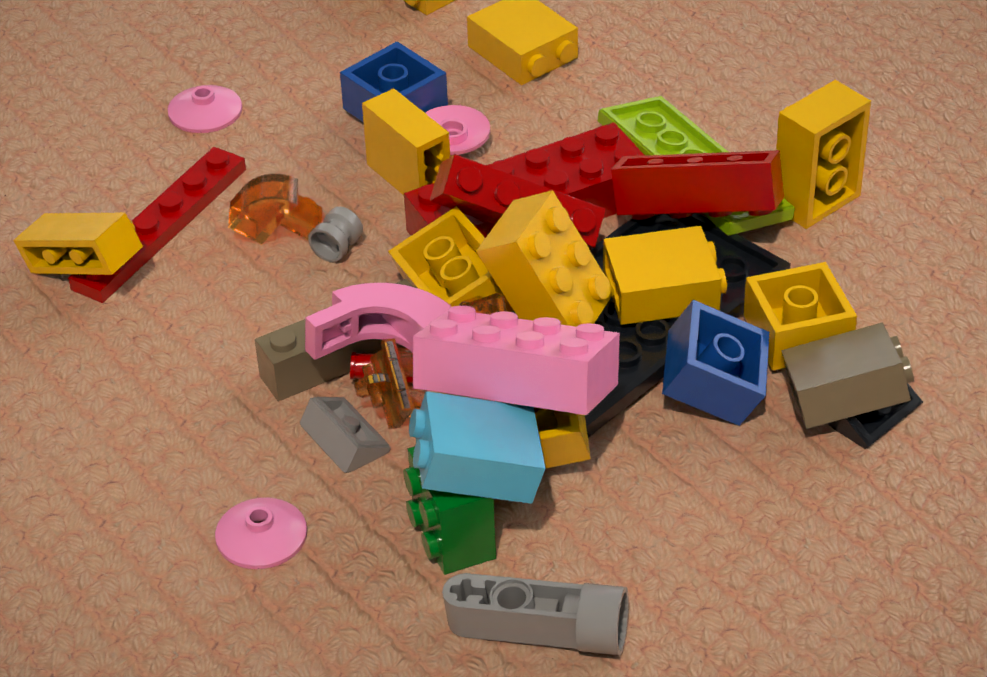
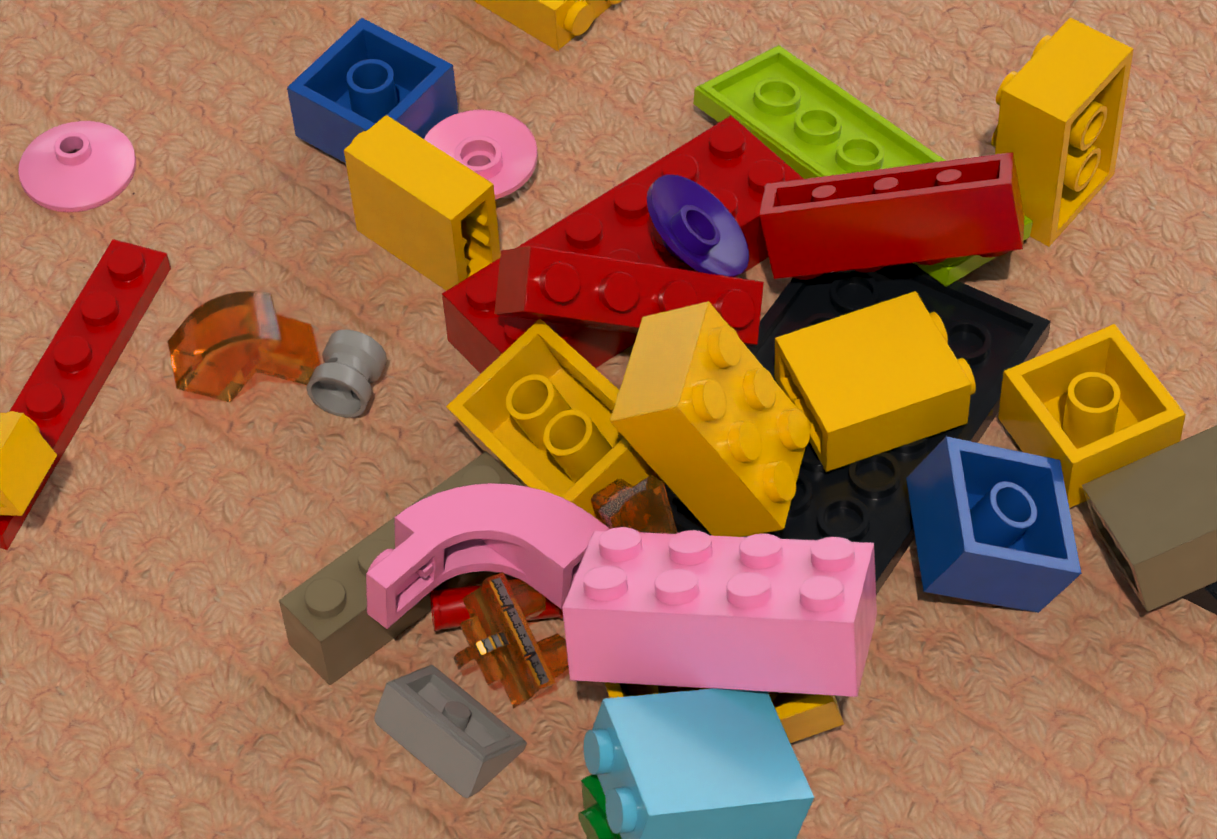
camera: 10 degrees left, 10 degrees up
none -> dark purple dish [647,175,749,278]

